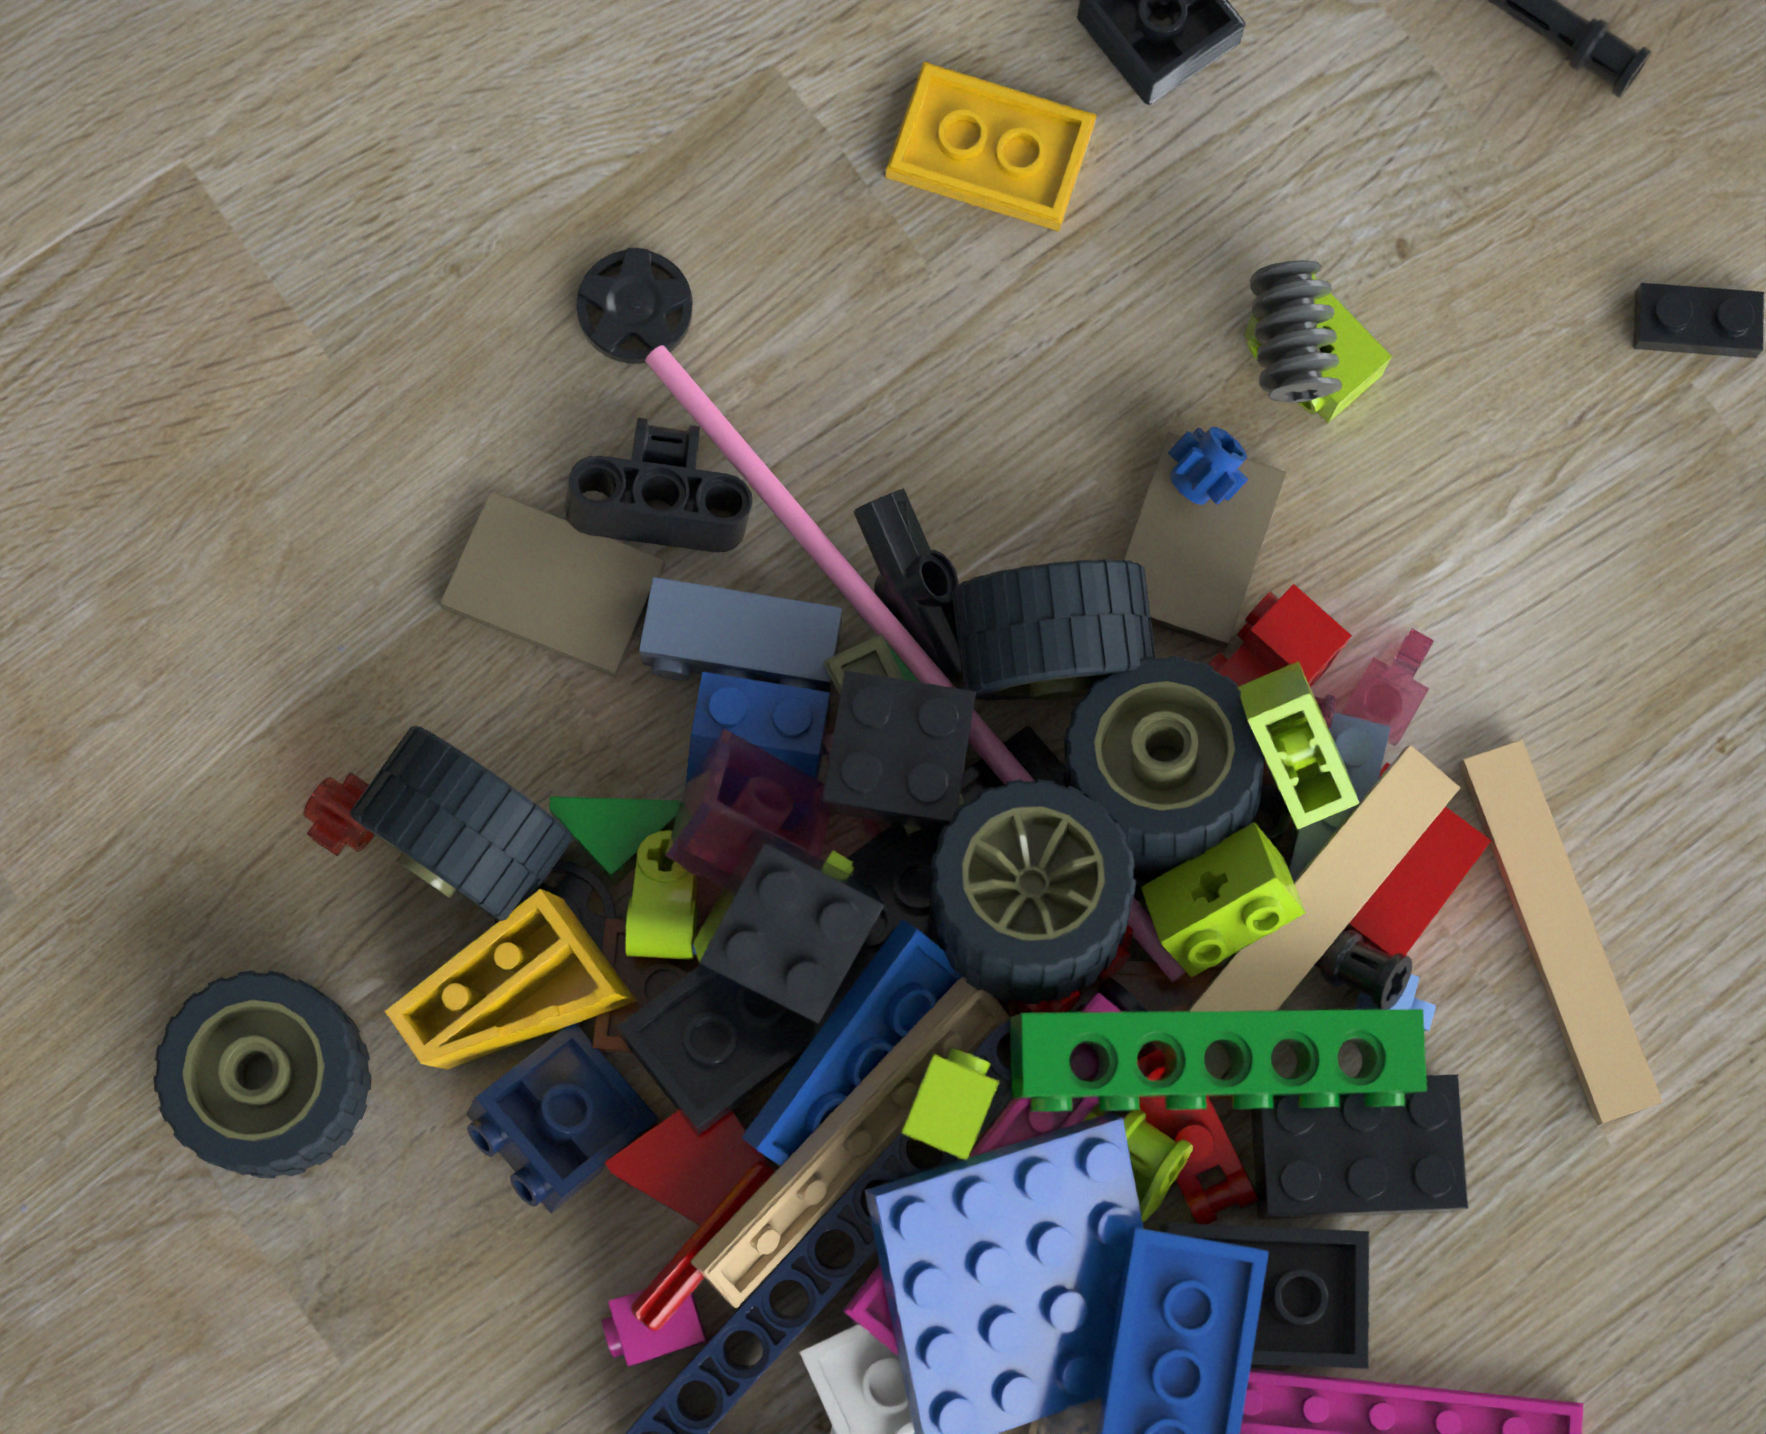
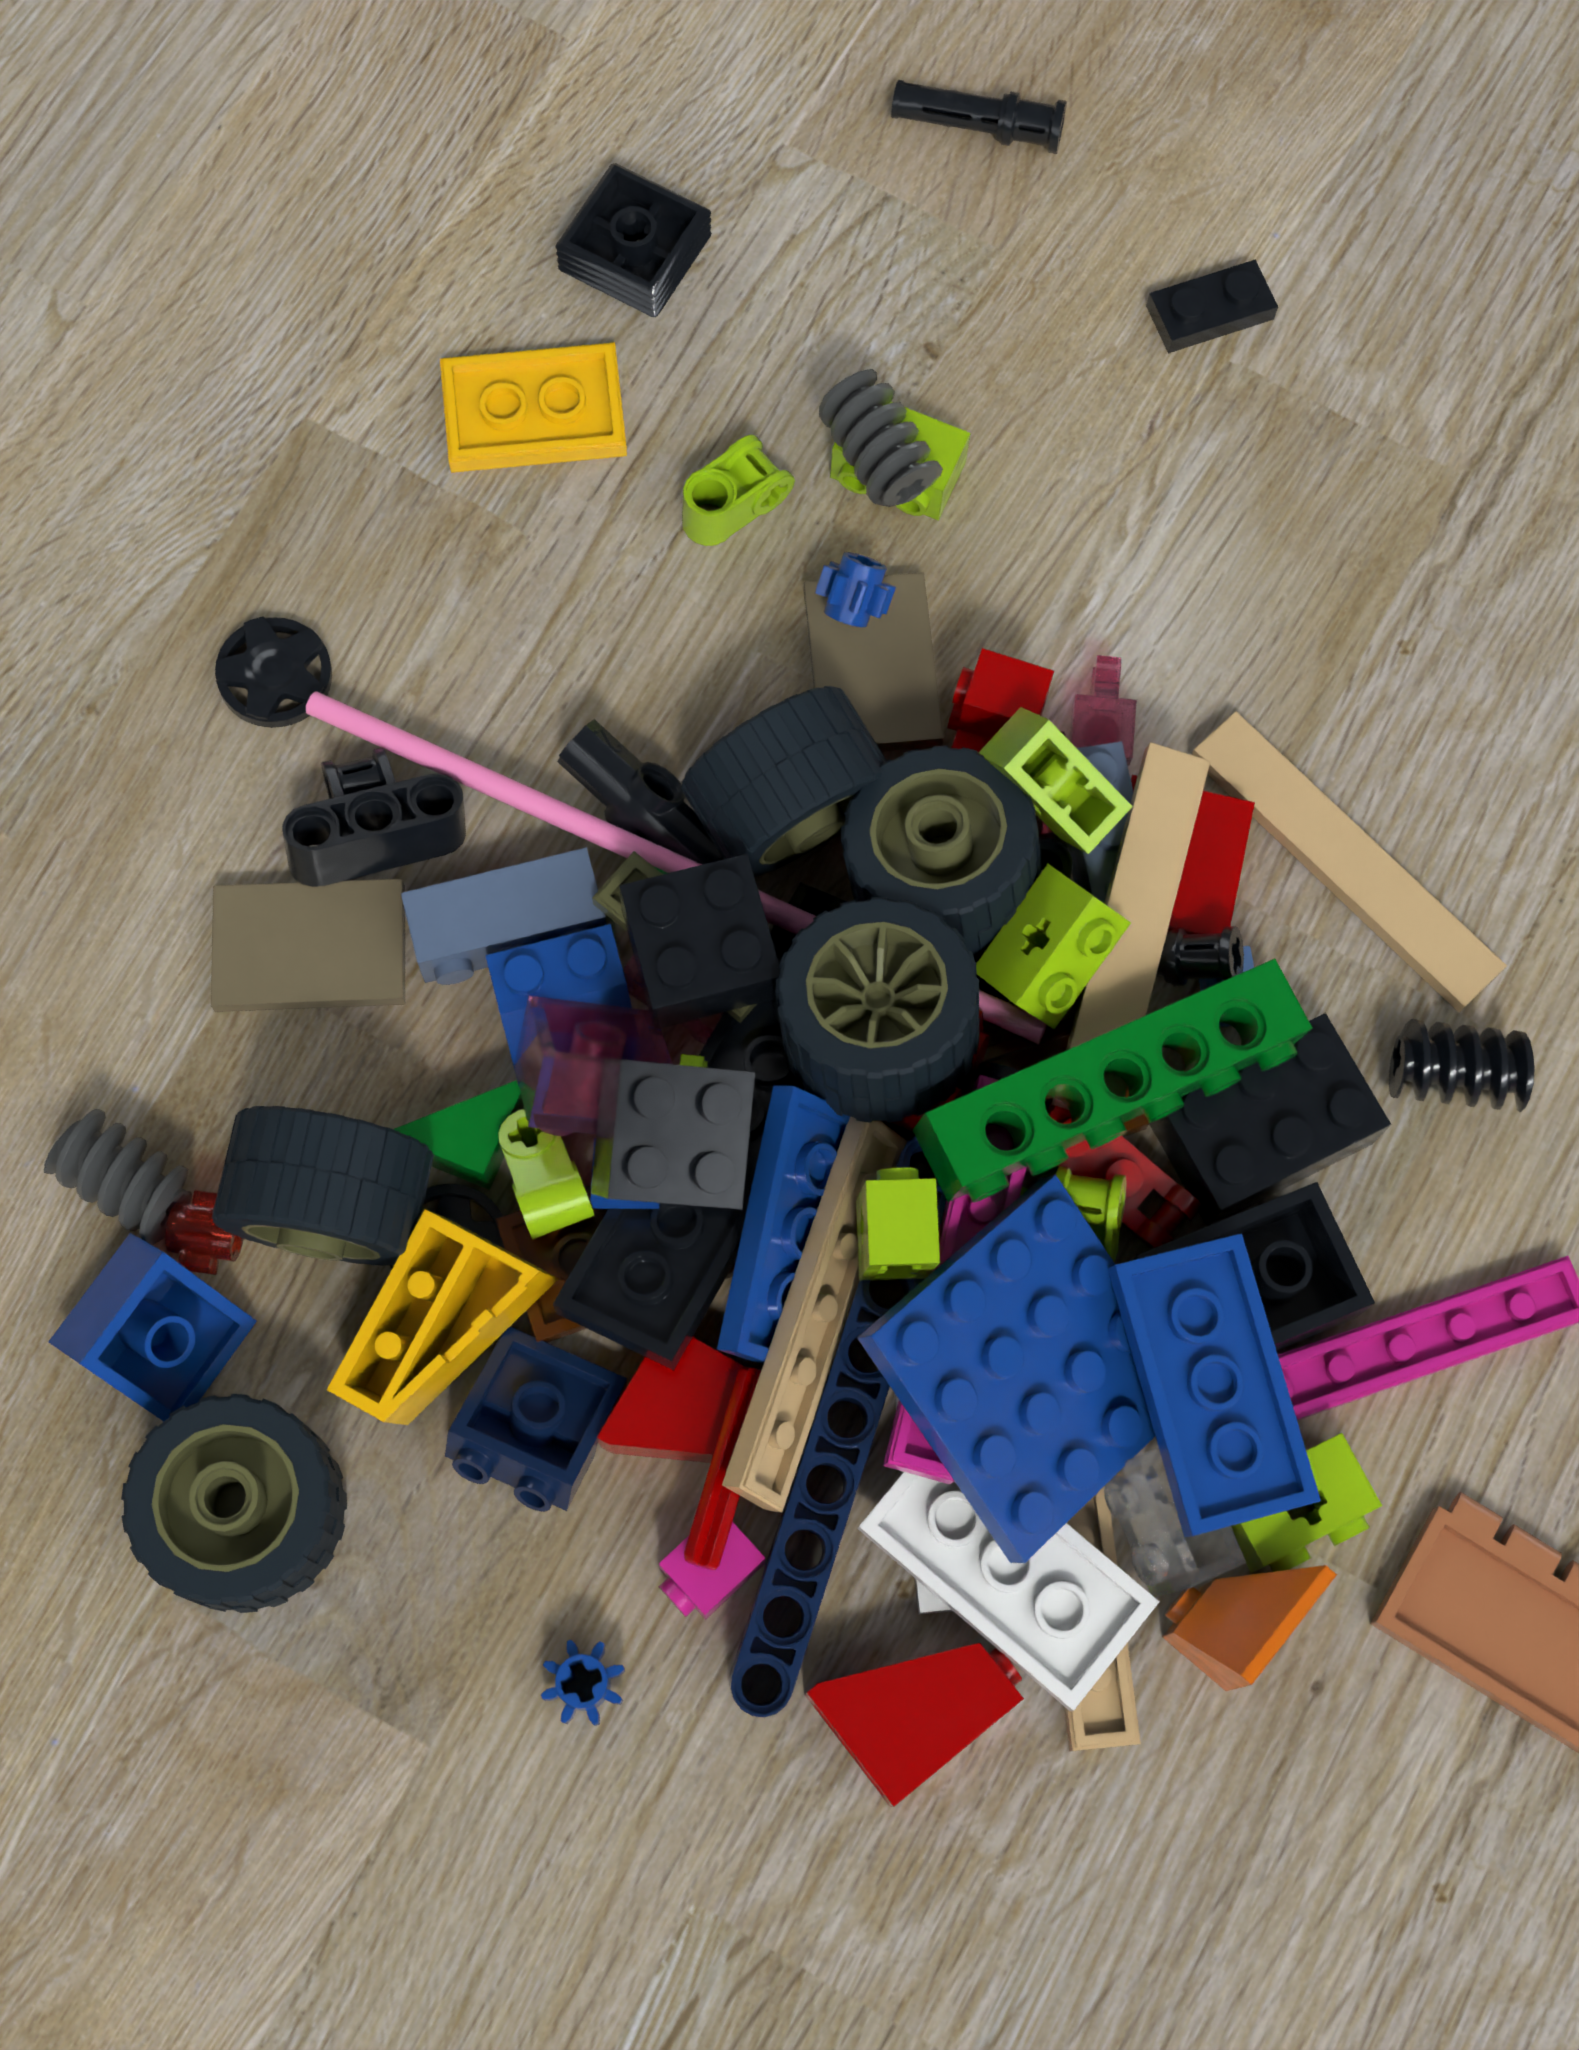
camera: 25 degrees left, 5 degrees down
none -> dark grey piece [44,1109,192,1245]
none -> blue slope [48,1233,257,1422]
none -> blue gear [541,1640,625,1726]
none -> lime piece [682,434,795,546]
none -> black piece [1389,1019,1535,1112]

